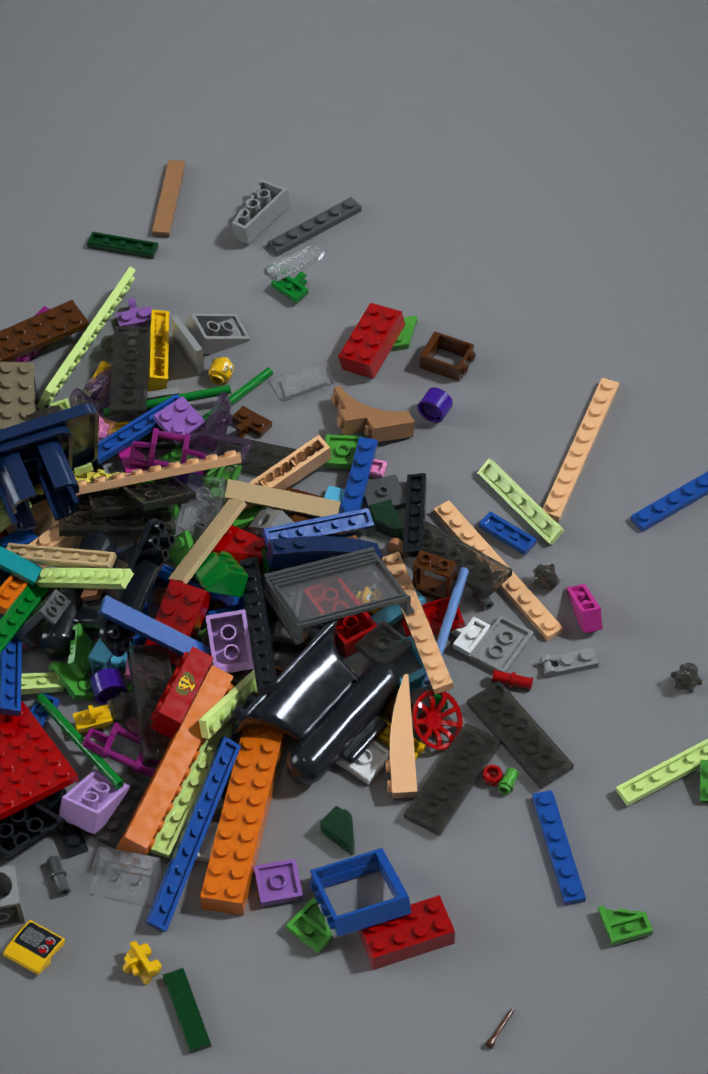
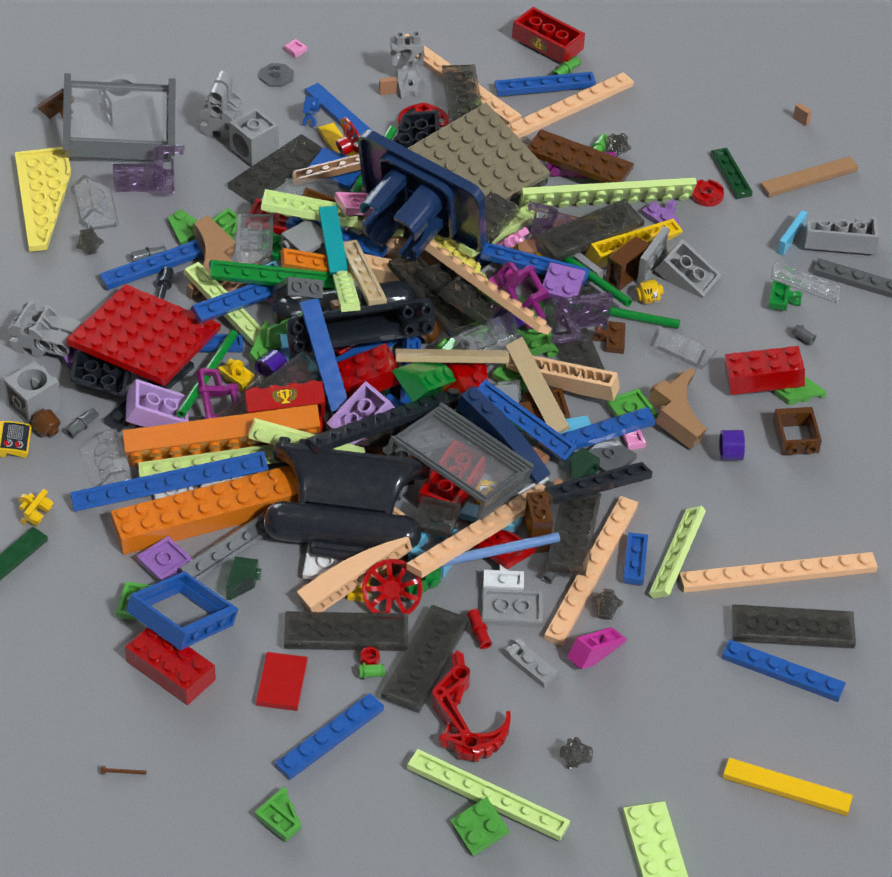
camera: 55 degrees right, 5 degrees down
none -> reddish brown head [32,408,61,437]
none -> plate [178,511,268,580]
none -> red tile [256,652,308,711]
none -> red piece [432,650,511,763]
none -> bright green pin [592,134,609,152]
none -> clear smoke rock [605,133,631,157]
none -> reddish brown window [605,236,650,291]
none -> red tile [691,179,724,207]
none -> clear smoke plate [731,604,856,649]
none -> medium azure tile [777,210,808,256]
none -> dark grey pin [792,324,817,345]
none -> nougat tile [793,103,812,126]

